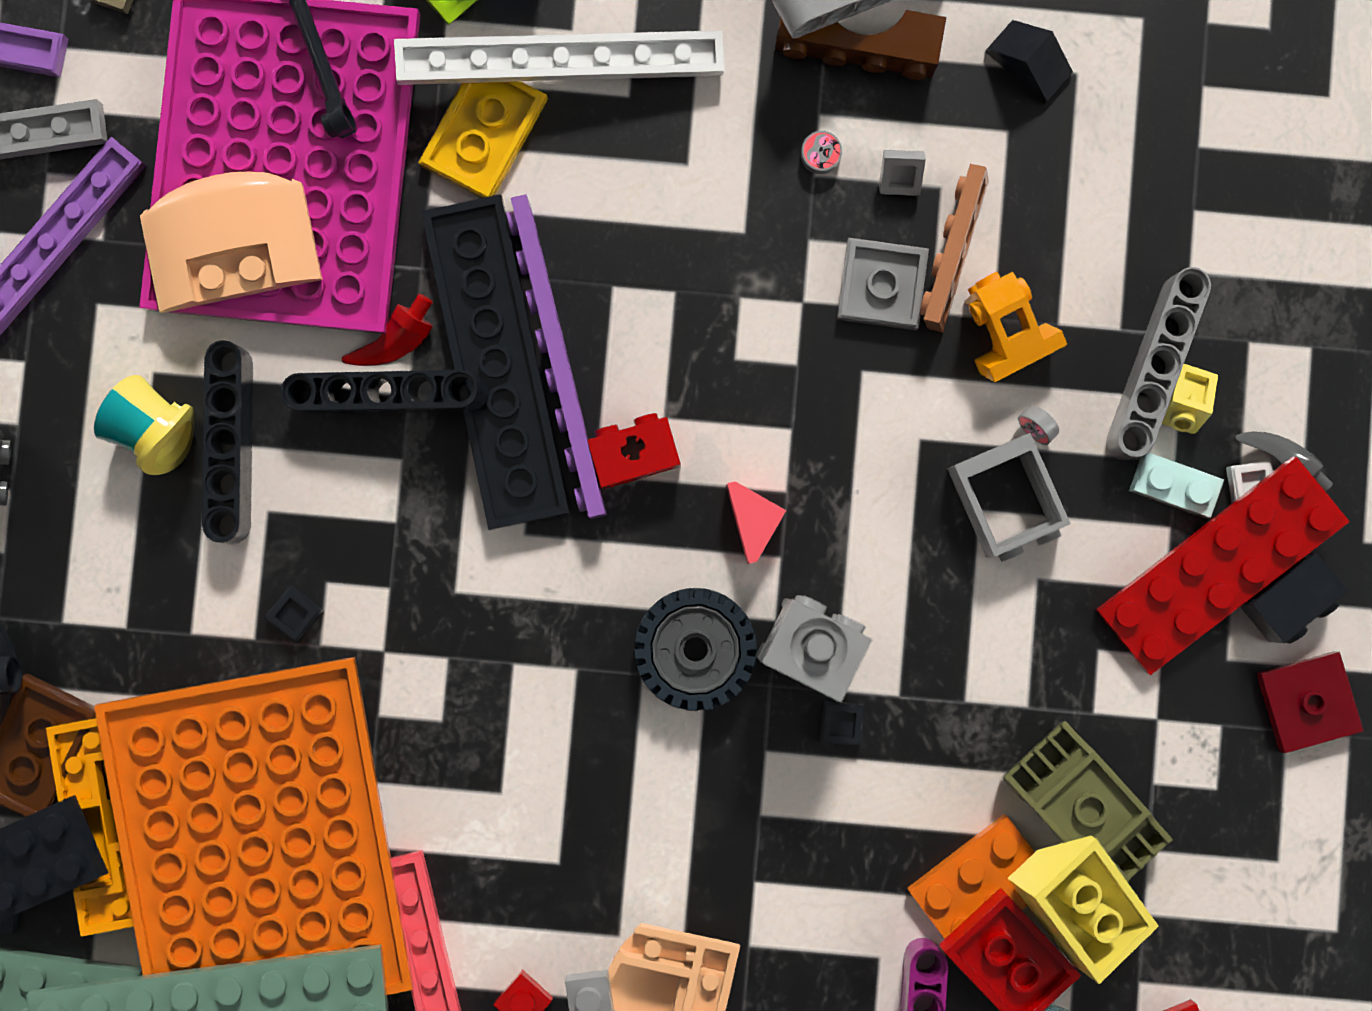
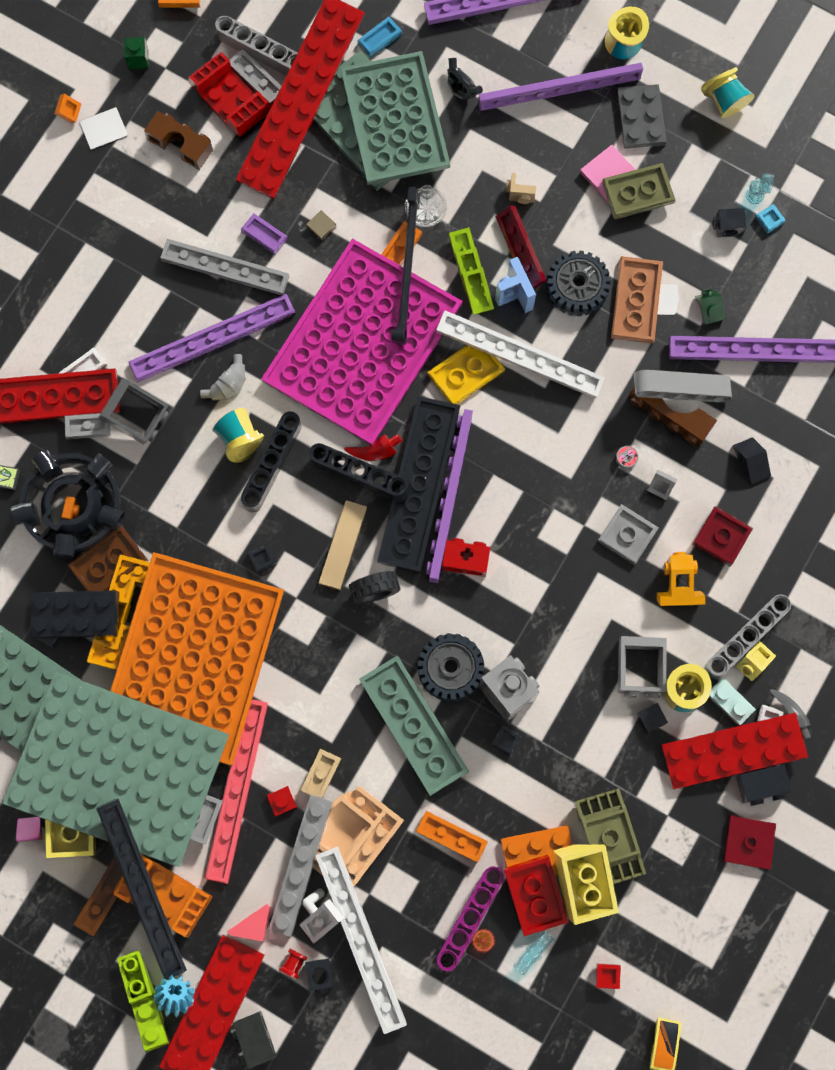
camera: 30 degrees right, 10 degrees down
light nougat slope [140,172,323,313] -> none
coral slope [726,481,786,564] -> none
nougat plate [920,164,989,333] -> none
light grey tile [1018,406,1059,445] -> none
none -> light grey piece [200,354,246,401]
none -> tan plate [300,749,341,798]
none -> tan tile [319,500,367,591]
none -> black tyre [348,571,401,604]
none -> sand green plate [359,655,469,796]
none -> orange plate [416,811,488,863]
none -> black tile [637,703,668,734]
none -> light yellow hat [664,664,711,712]
none -> dark red plate [692,506,753,567]

